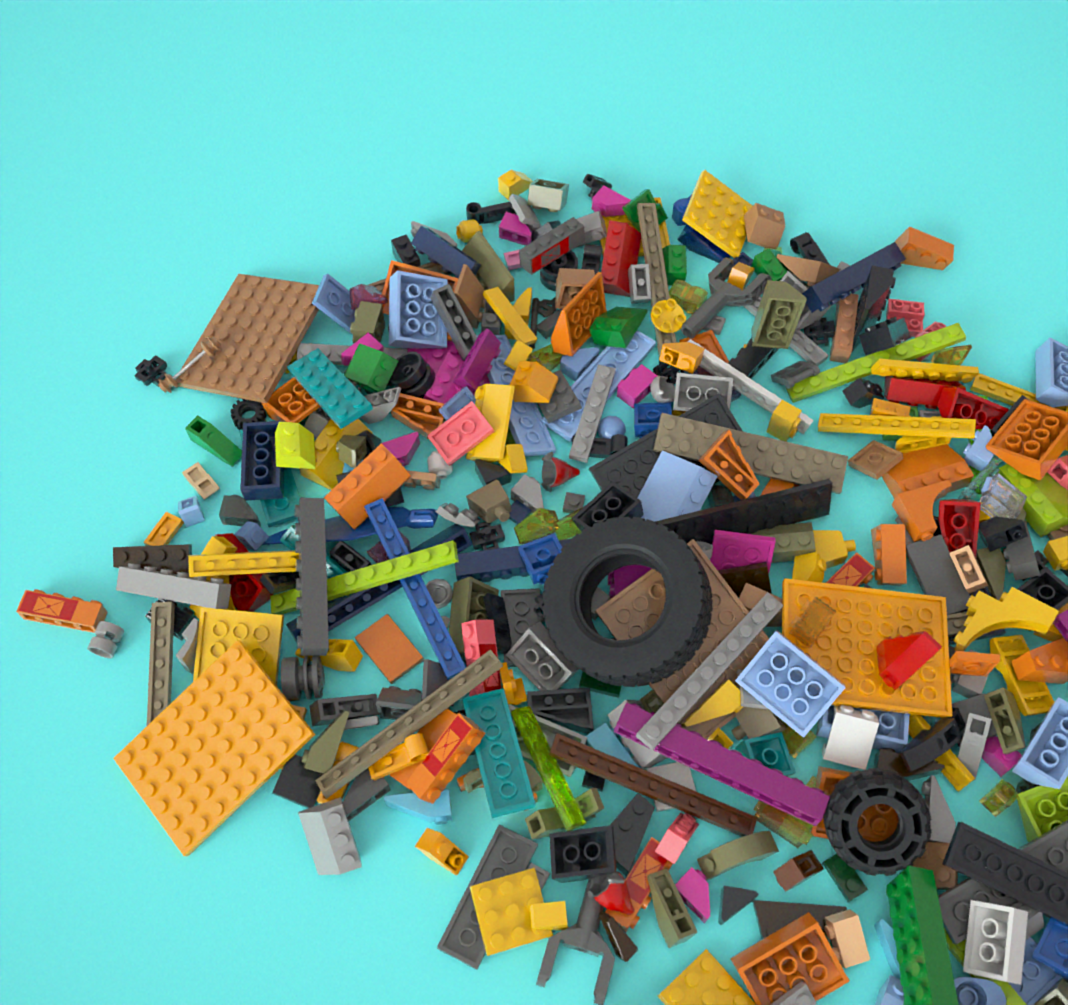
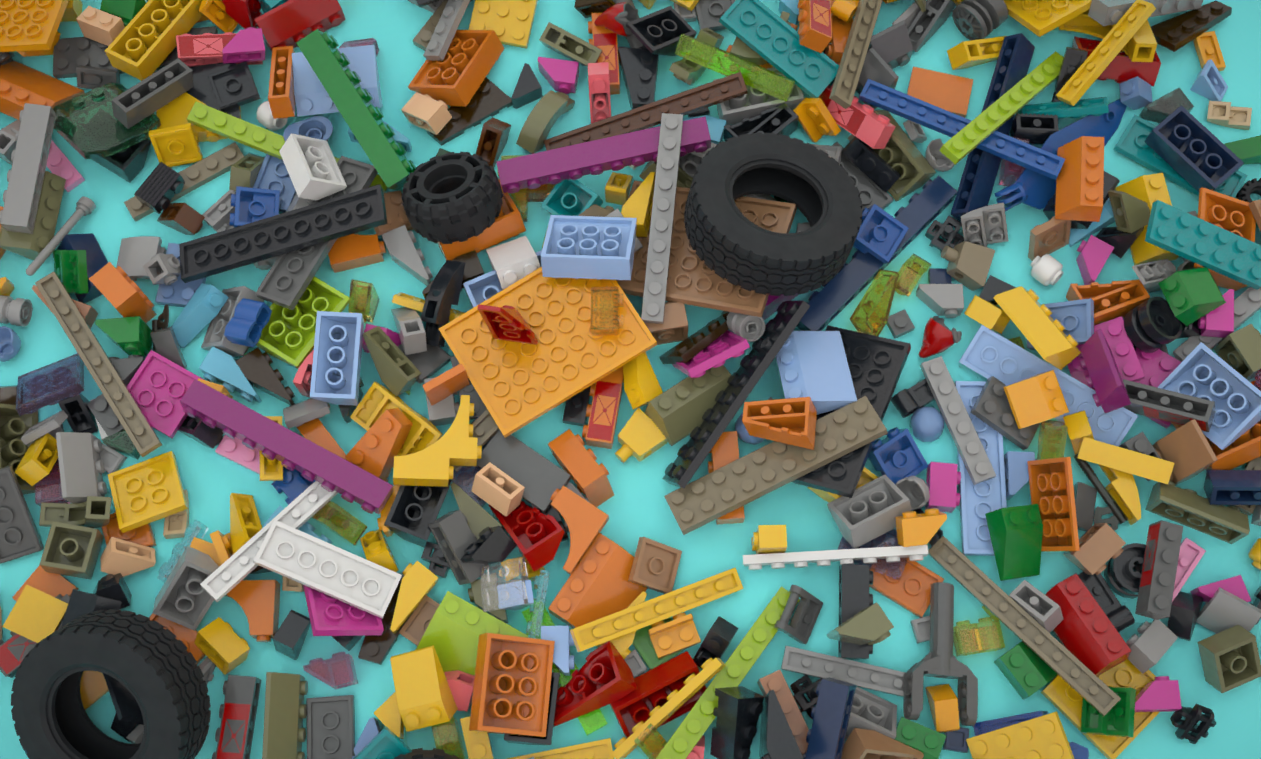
camera: 145 degrees right, 10 degrees up
neon yellow slope [275,422,316,469] -> none
dark grey brick [294,498,329,656] -> none
coral plate [427,401,495,466] -> none
black slope [572,481,644,531] -> none
yellow dish [651,298,686,333] -> none

